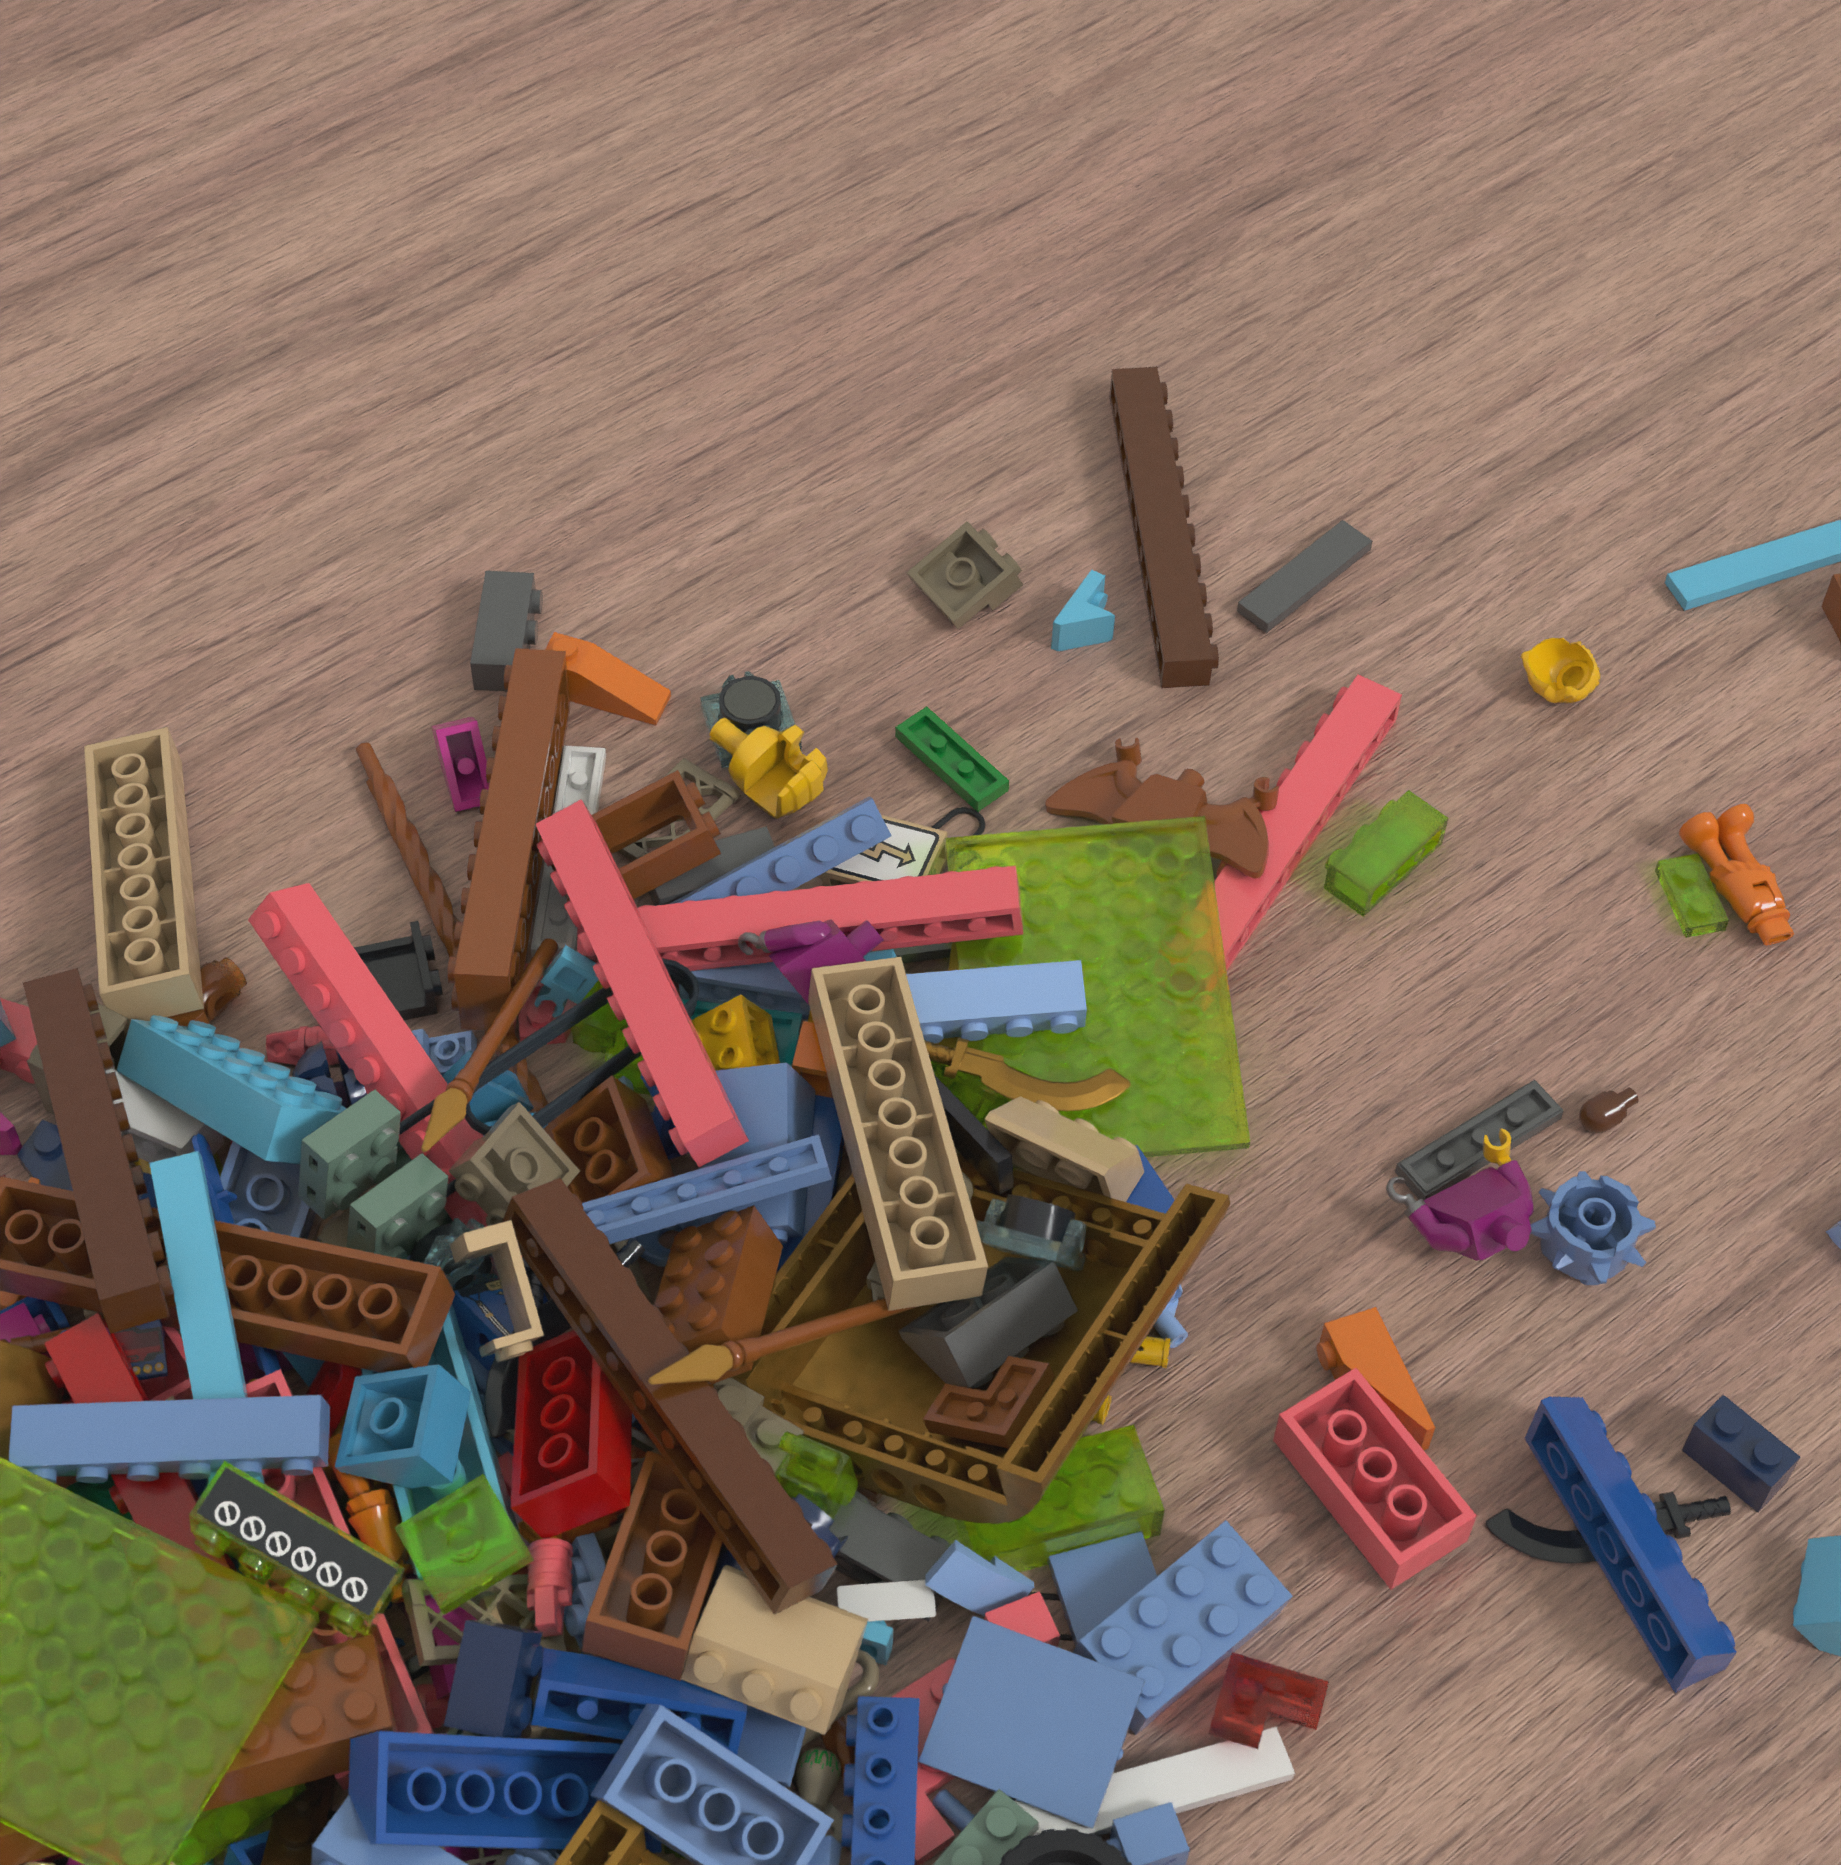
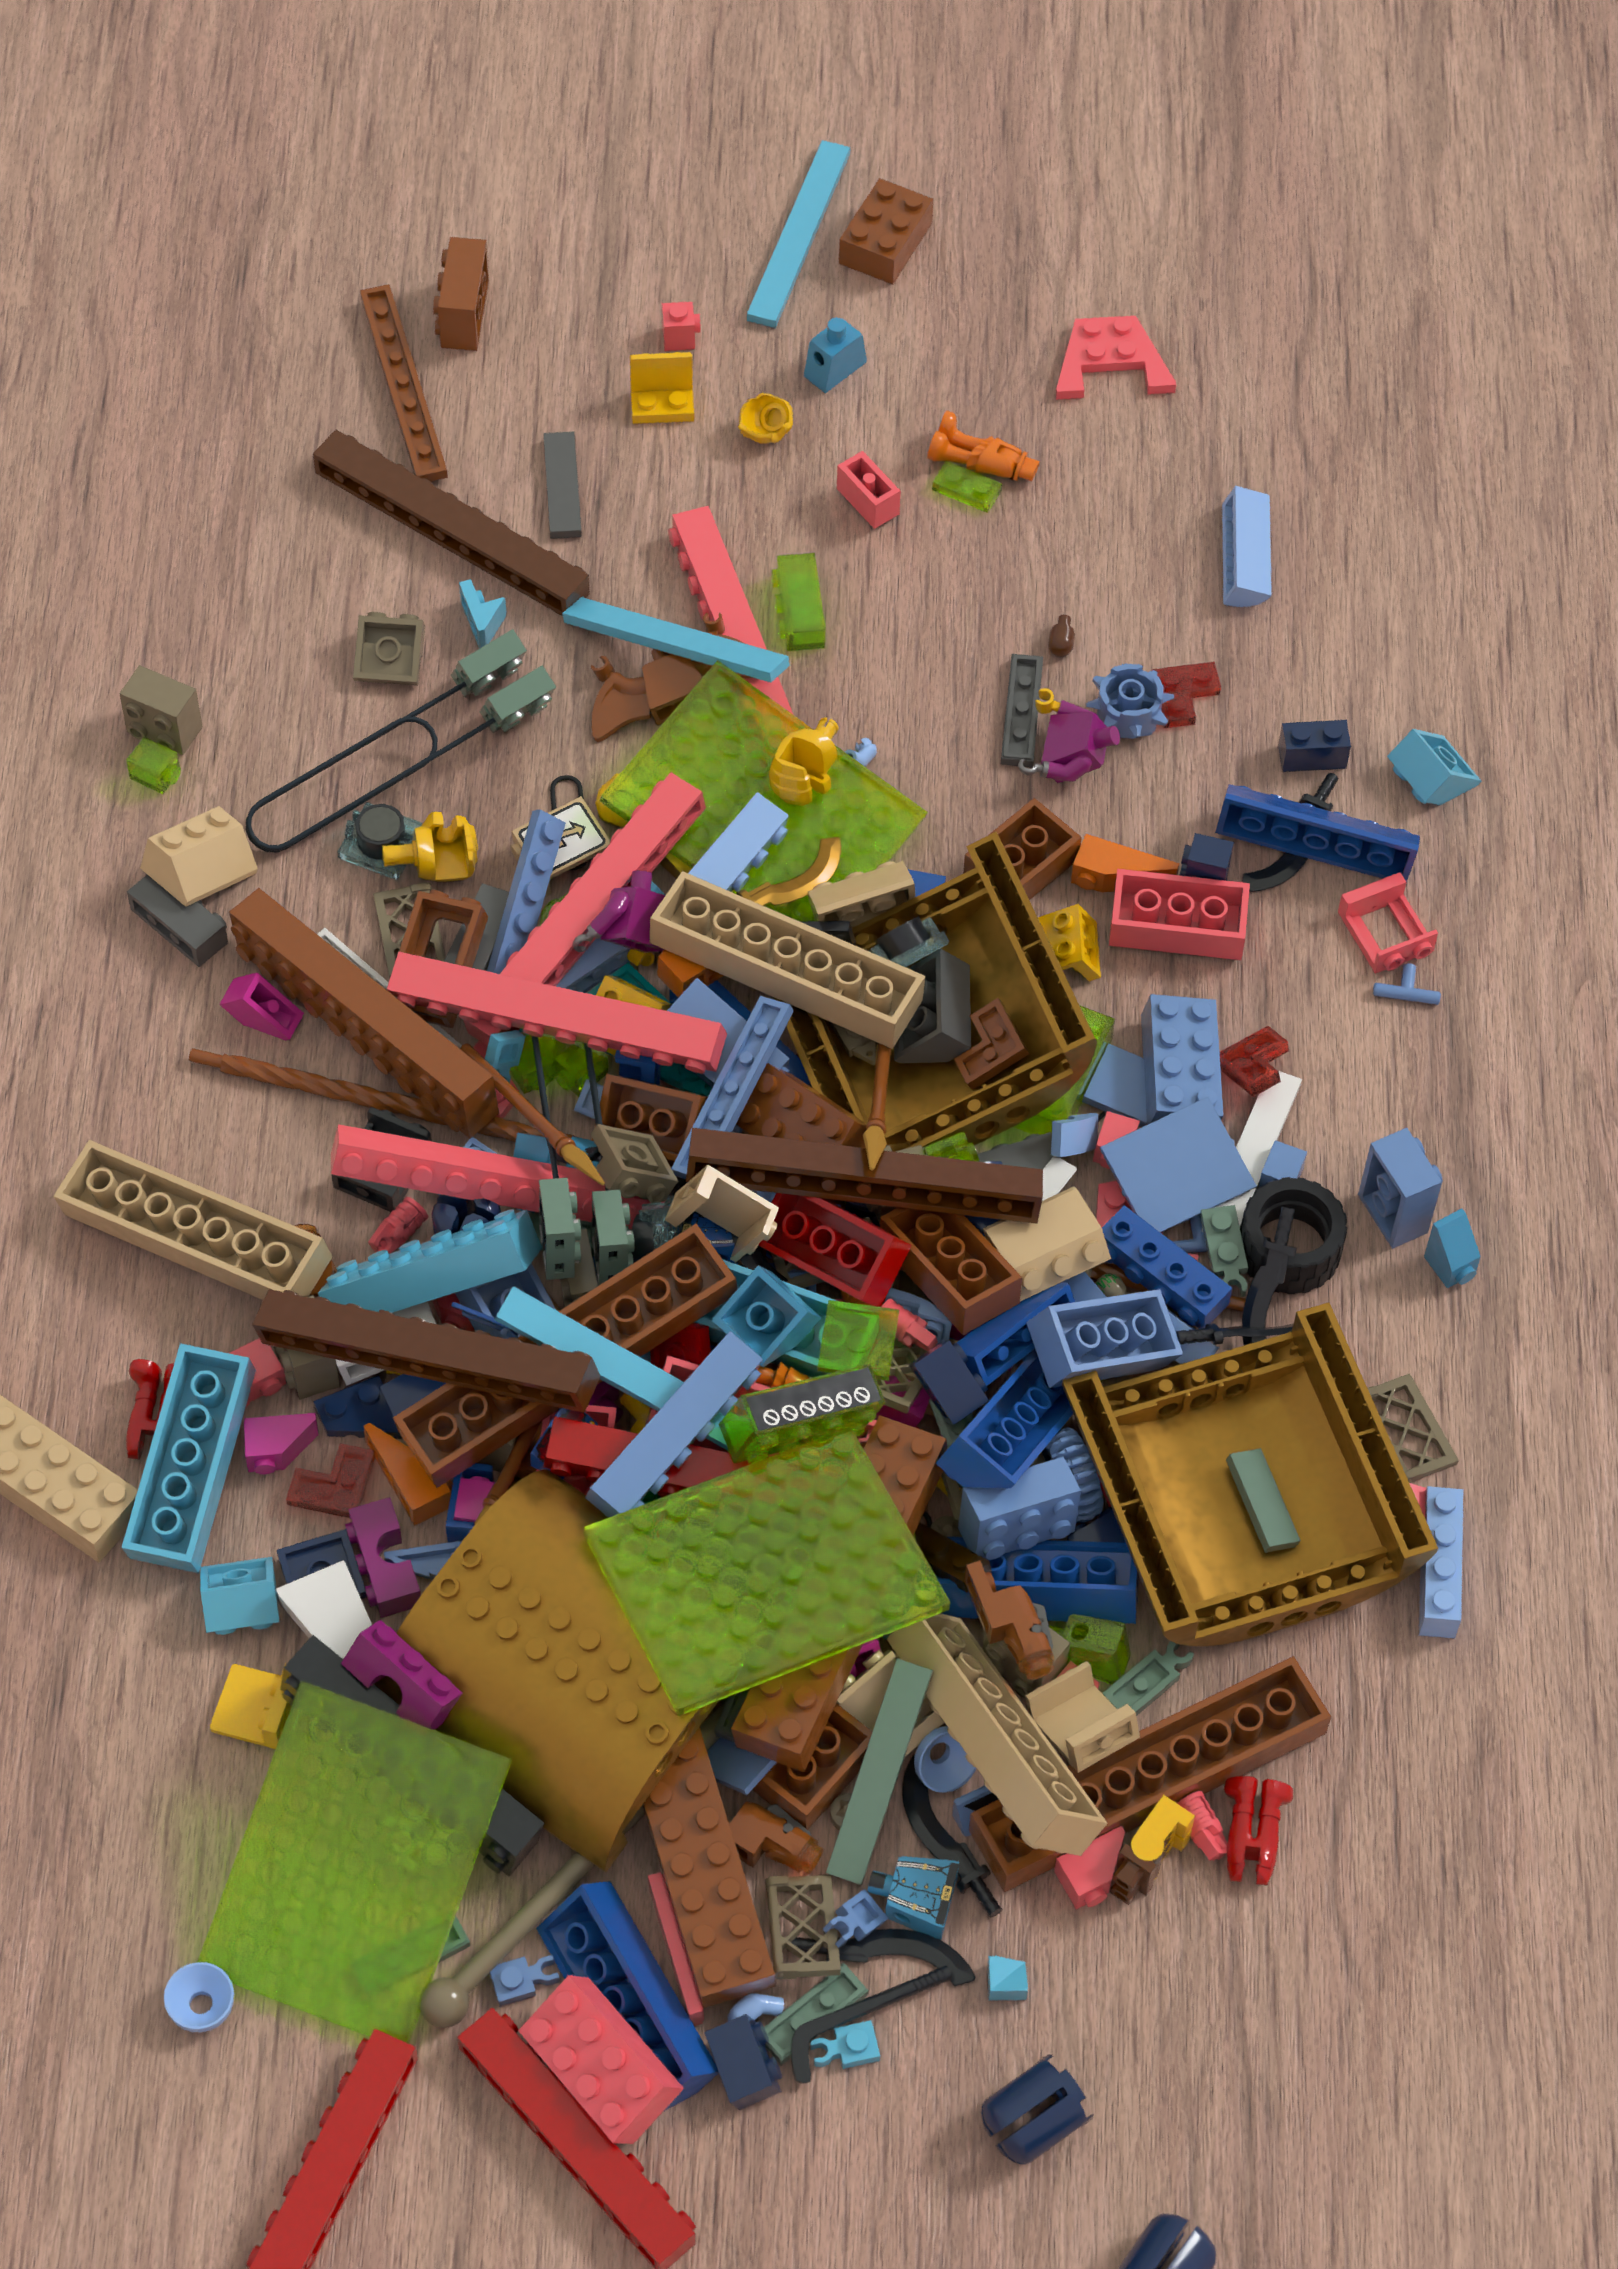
camera: 50 degrees left, 5 degrees up
orange slope [545,632,671,726] -> none
green plate [895,706,1009,812] -> none
none -> dark tan brick [119,665,203,755]
none -> clear neon green brick [126,737,181,794]
none -> tan slope [140,806,258,907]
none -> piece [246,629,556,853]
none -> dark orange plate [360,284,448,482]
none -> dark orange brick [433,237,489,351]
none -> medium azure tile [562,597,790,683]
none -> yellow bracket [630,352,694,424]
none -> coral brick [662,301,701,351]
none -> yellow piece [769,717,839,806]
none -> dark azure torso [804,318,867,394]
none -> coral brick [837,451,901,529]
none -> light blue arm [842,738,877,770]
none -> dark orange brick [963,798,1082,900]
none -> yellow bracket [1038,904,1101,982]
none -> clear red plate [1152,661,1221,728]
none -> dark blue brick [1179,833,1234,881]
none -> coral panel [1338,872,1438,974]
none -> medium blue piece [1373,963,1441,1005]

